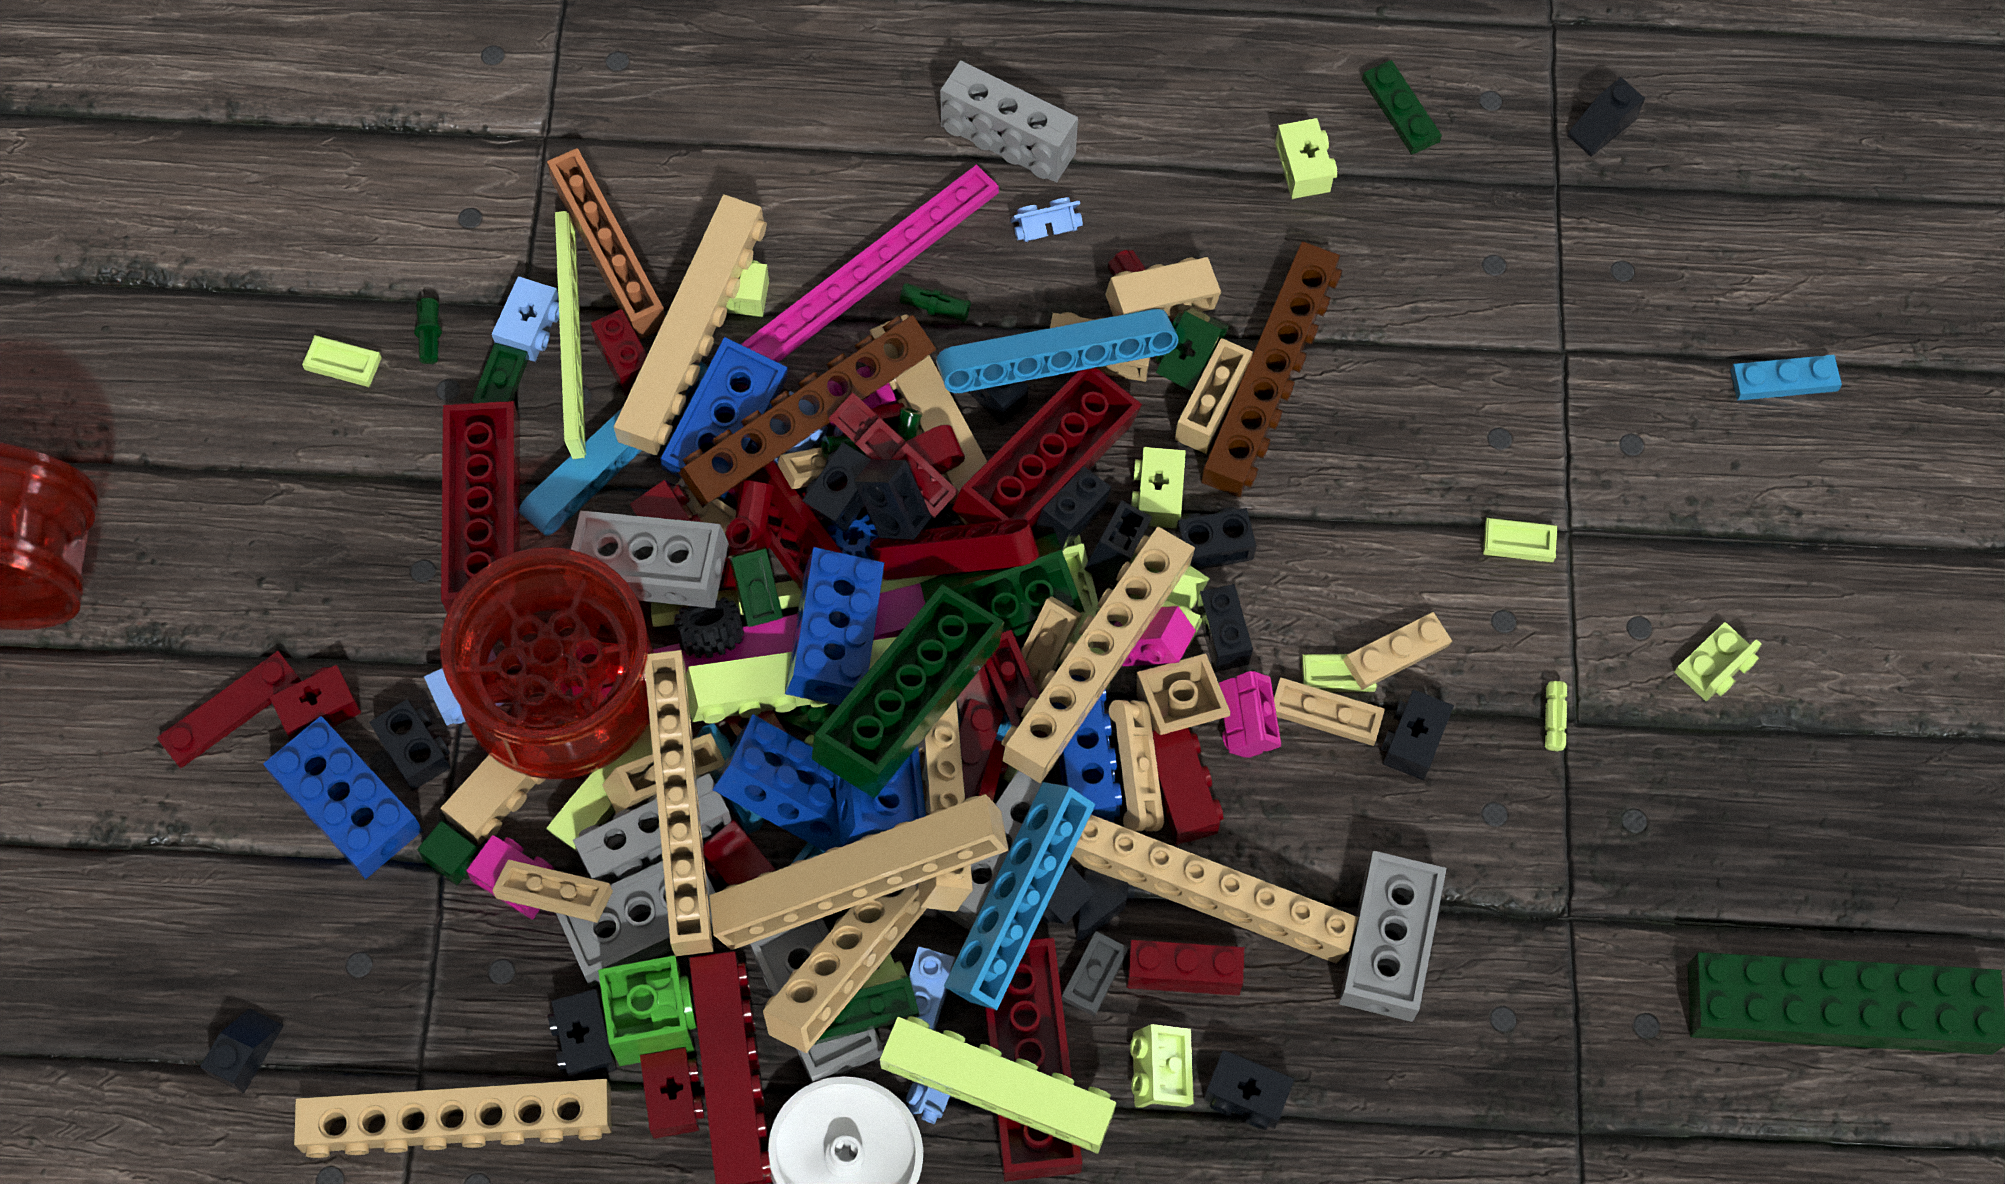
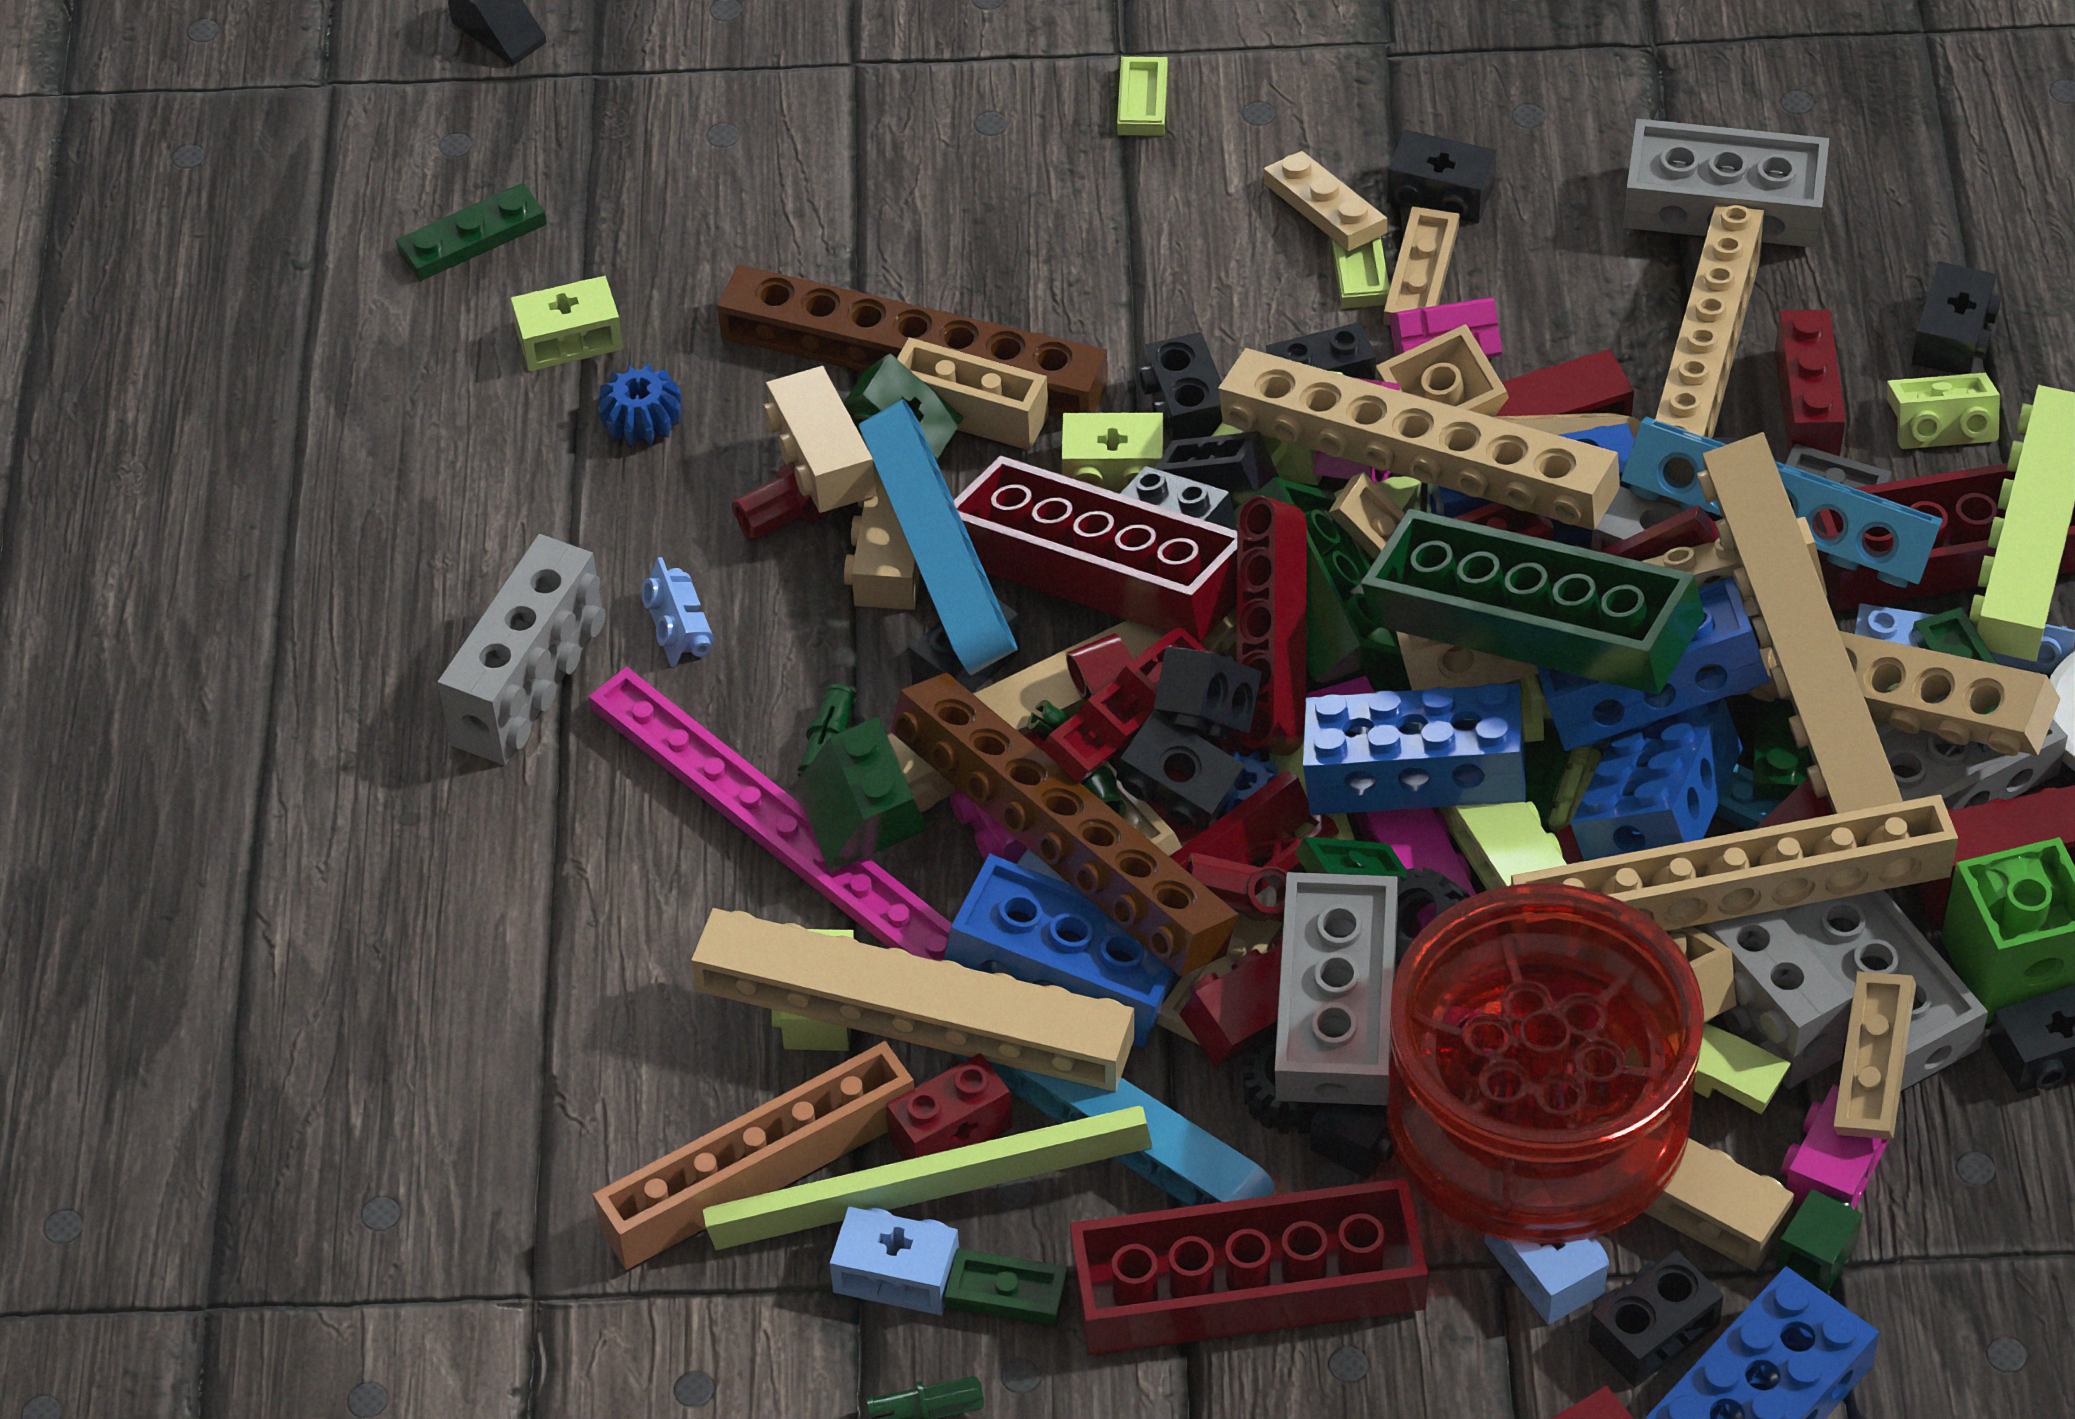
camera: 90 degrees left, 15 degrees down
yellowish green axle [1545,681,1567,751] -> none
none -> blue gear [598,363,682,447]
none -> dark green slope [794,716,928,873]

